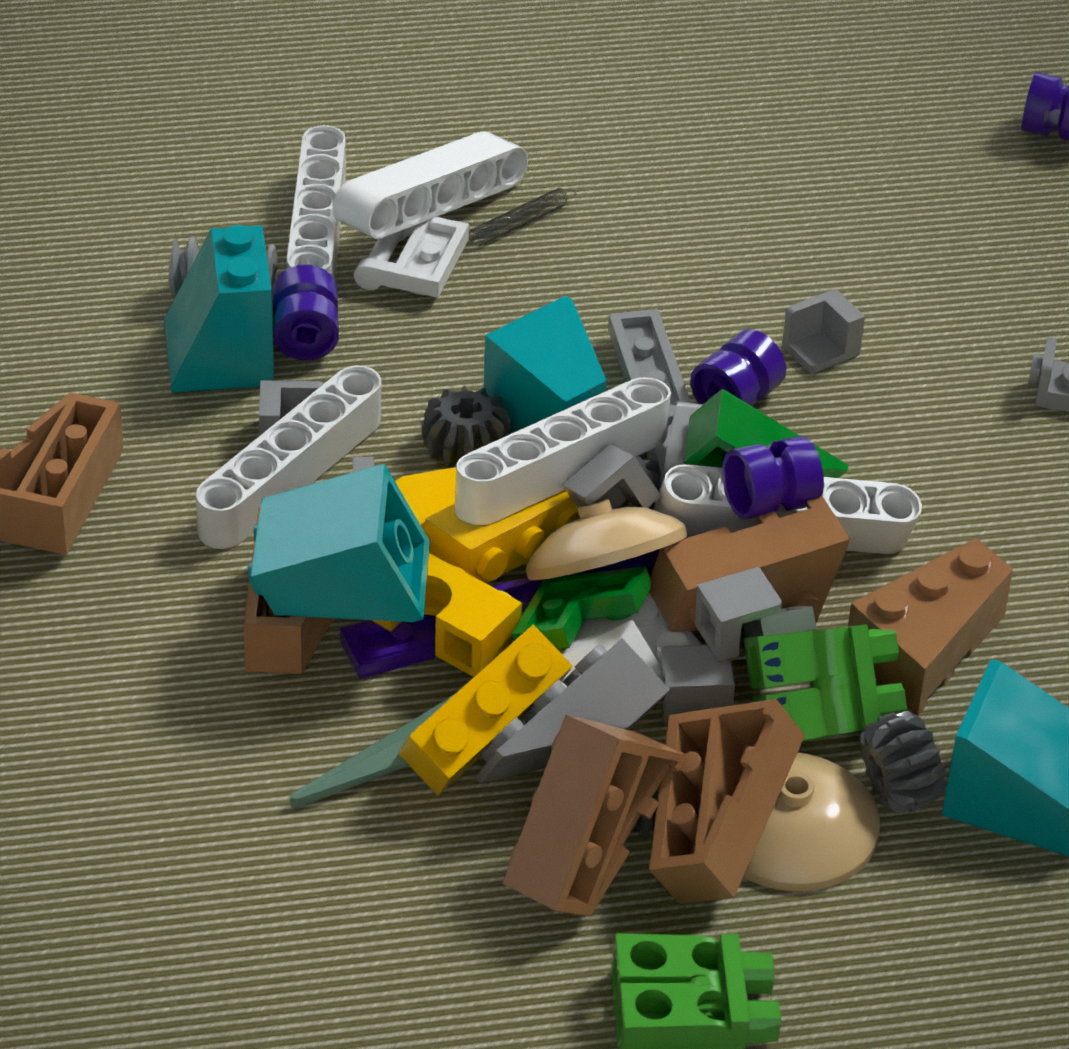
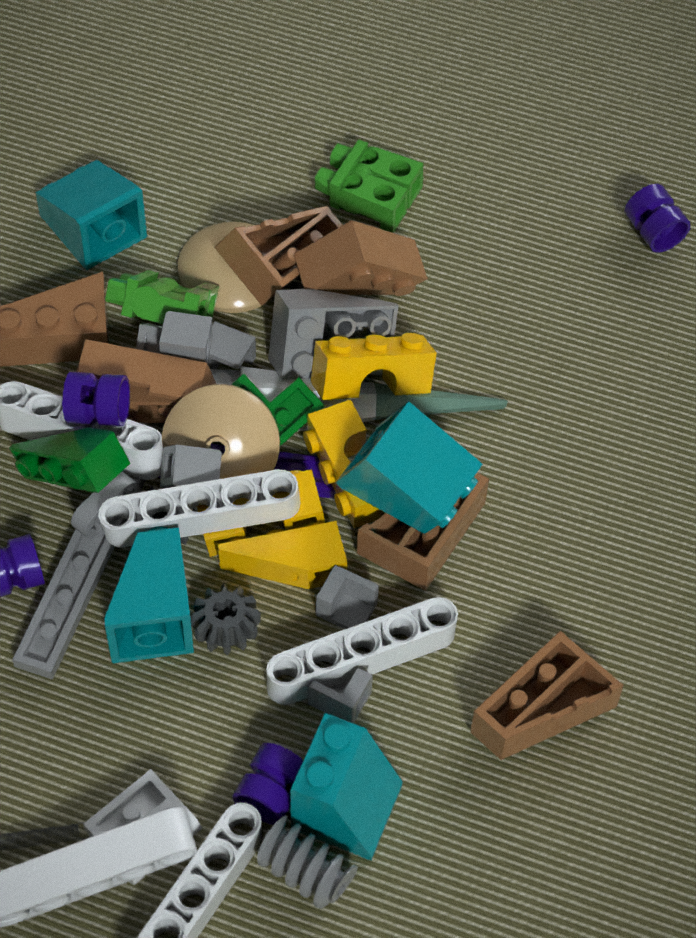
camera: 150 degrees left, 15 degrees up
dark grey gear [860,710,946,814] -> none

